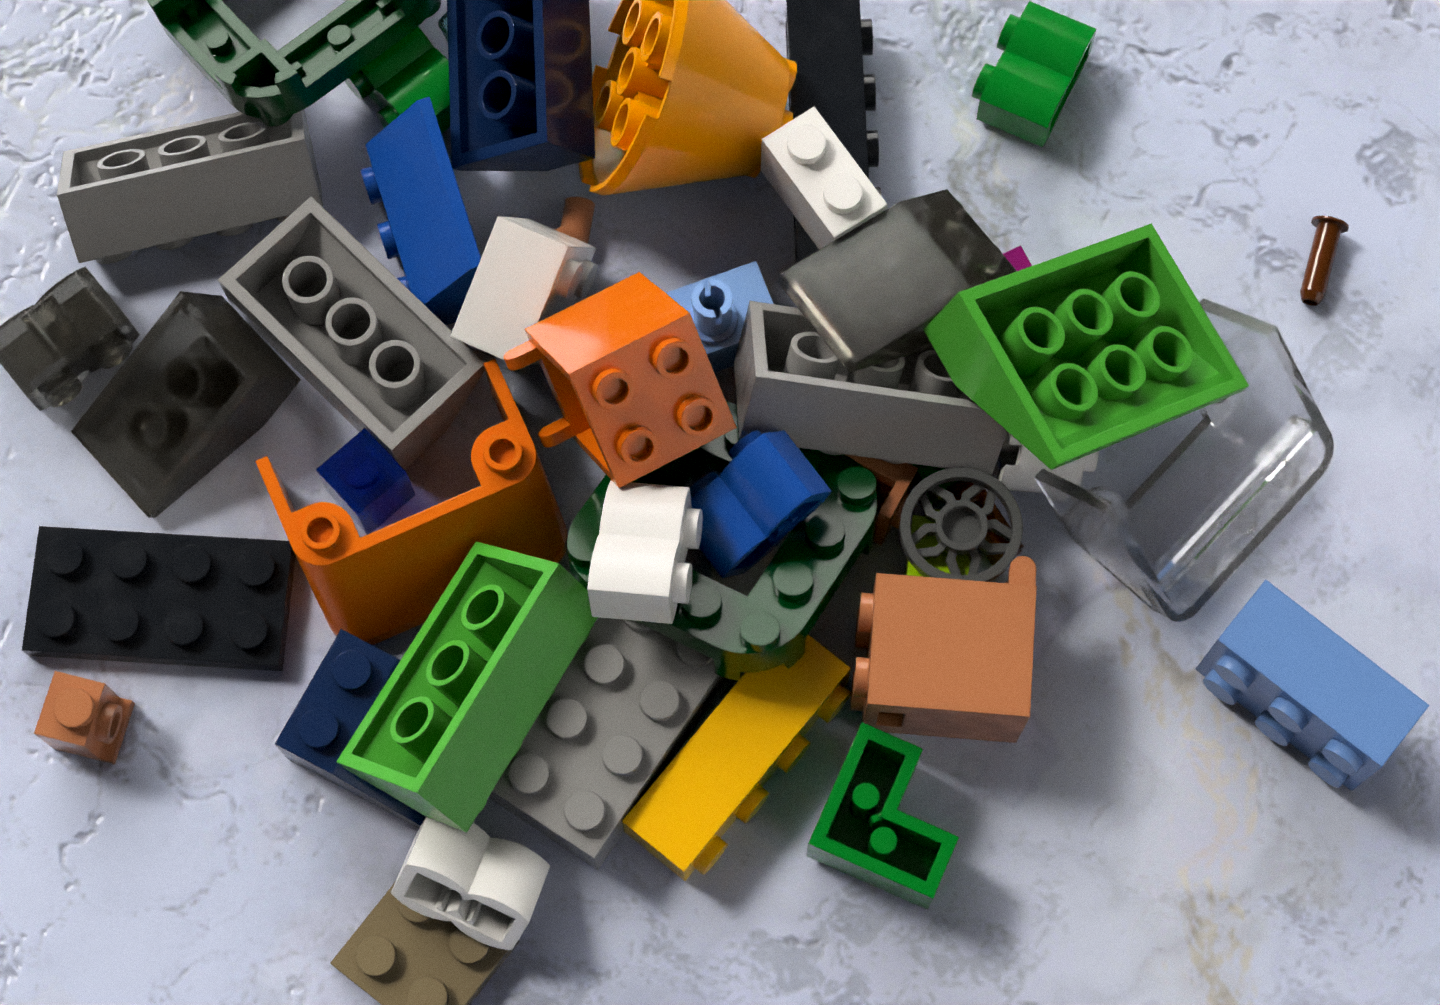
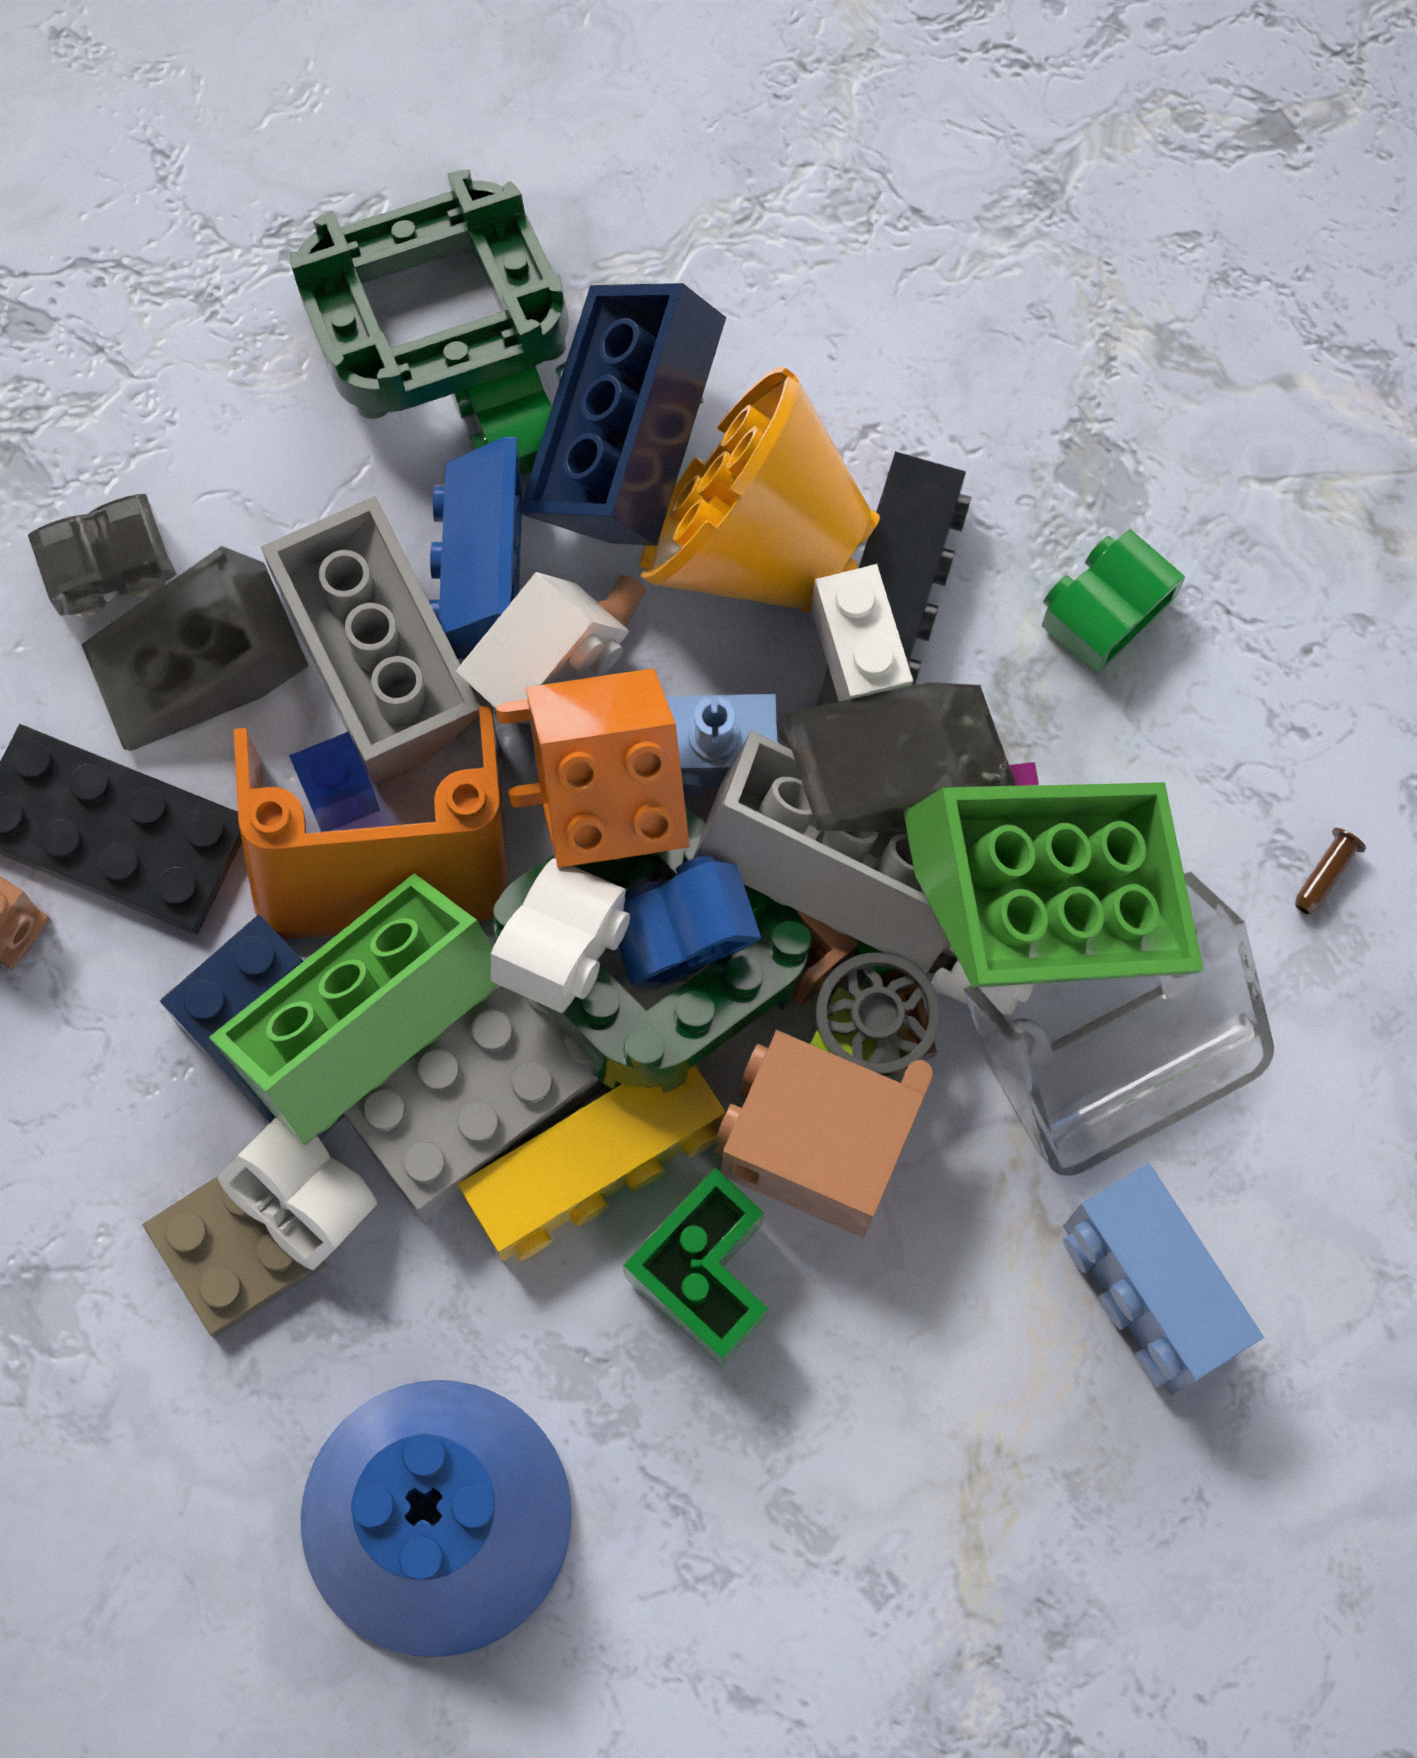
camera: 15 degrees right, 0 degrees up
light grey slope [57,110,323,264] -> none

